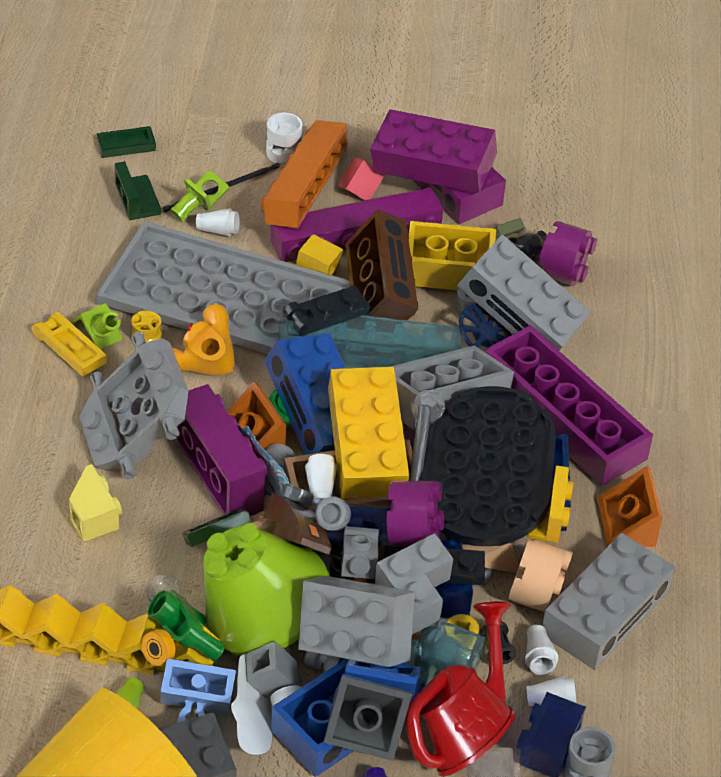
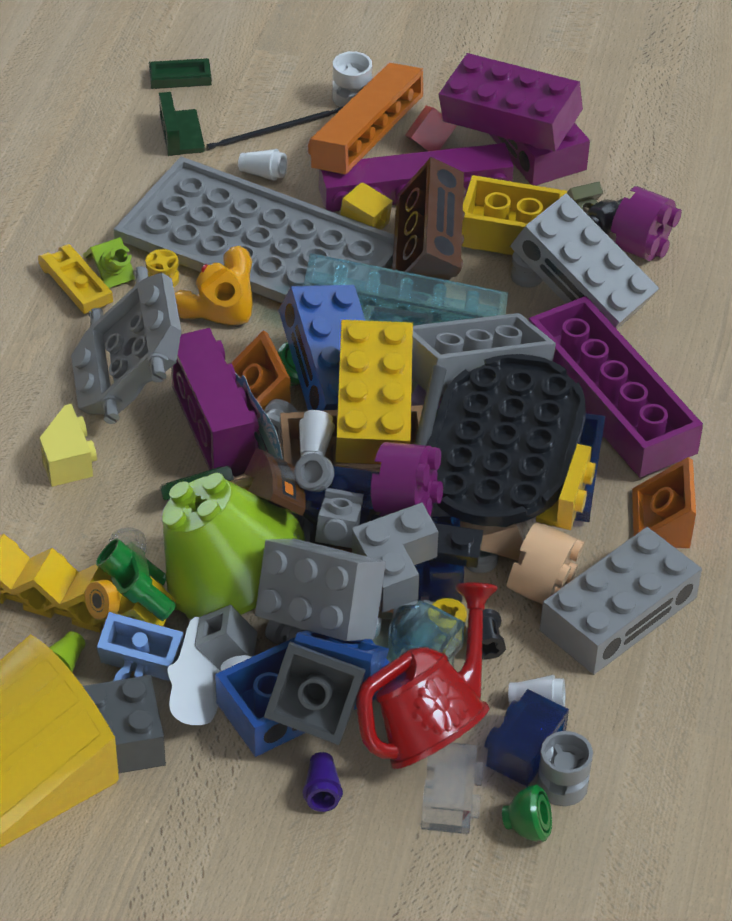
camera: 10 degrees right, 0 degrees up
lime bracket [170,170,229,222] -> none
dark grey tile [280,484,314,507] -> none
black plate [283,285,370,336] -> none
clear tile [411,390,445,424] -> none
dark blue wheel [459,303,512,348] -> none
white cone [525,625,559,675] -> none

